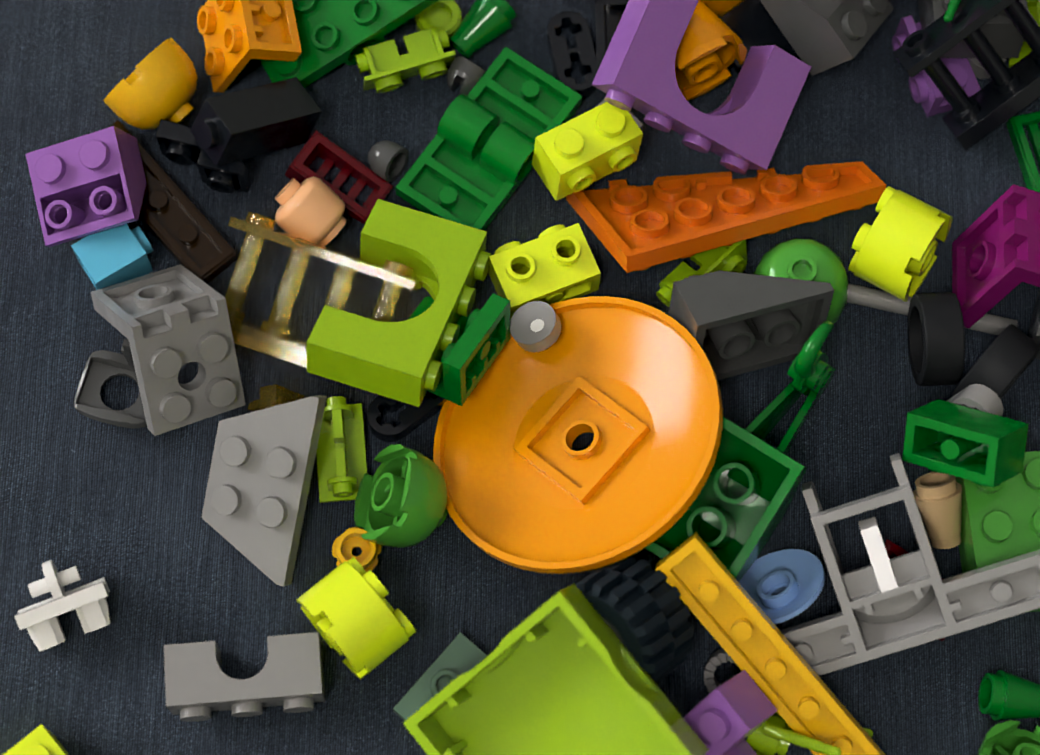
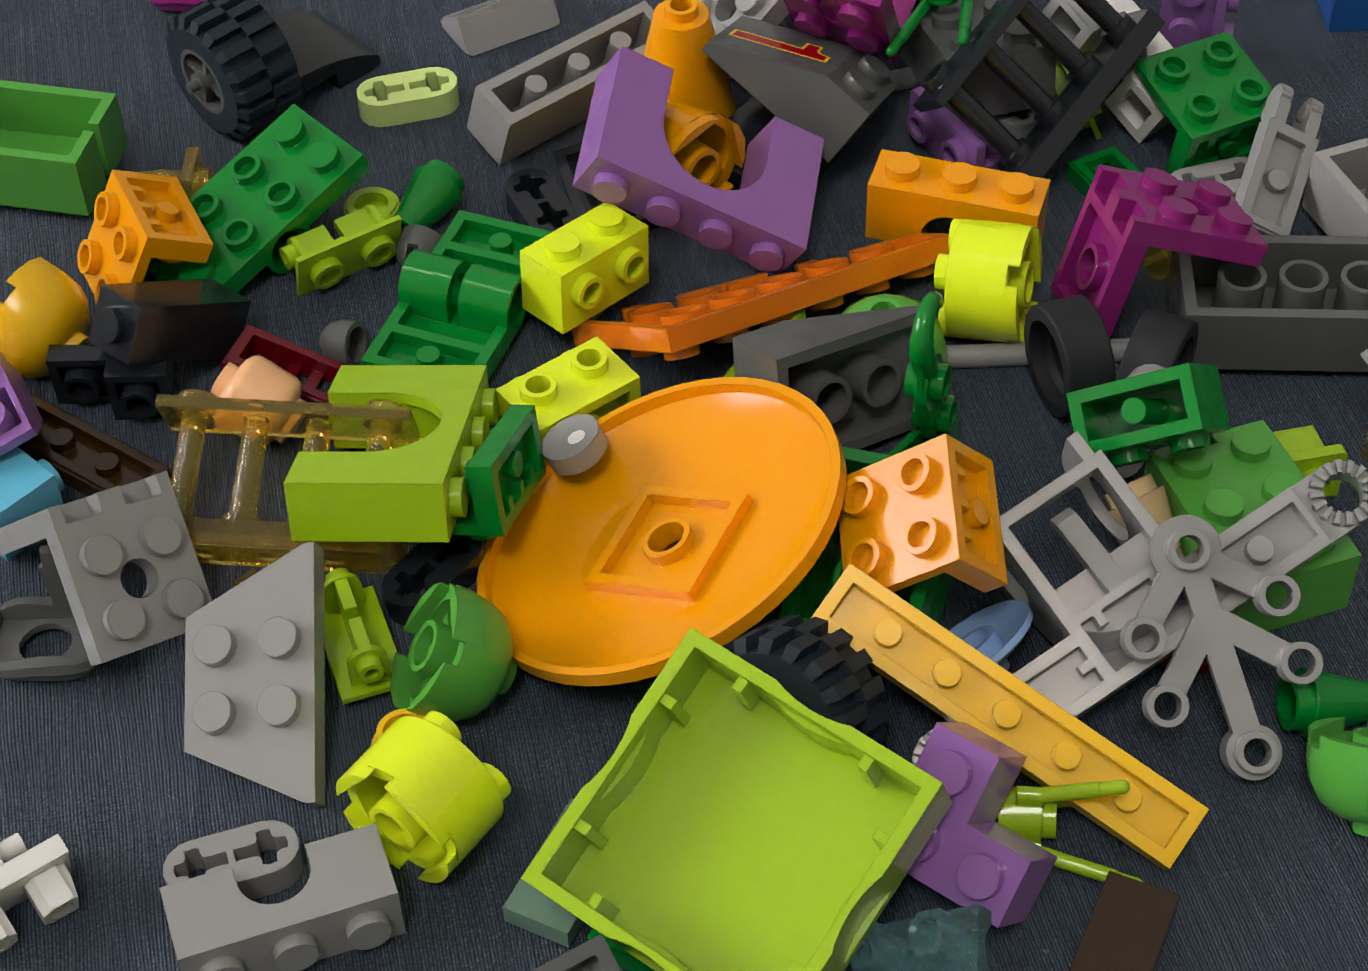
camera: 10 degrees left, 25 degrees down
none -> light grey beam [163,820,304,900]
none -> light orange bracket [838,433,1008,593]
none -> light orange arch [865,149,1051,241]
none -> light grey plant [1120,515,1323,780]

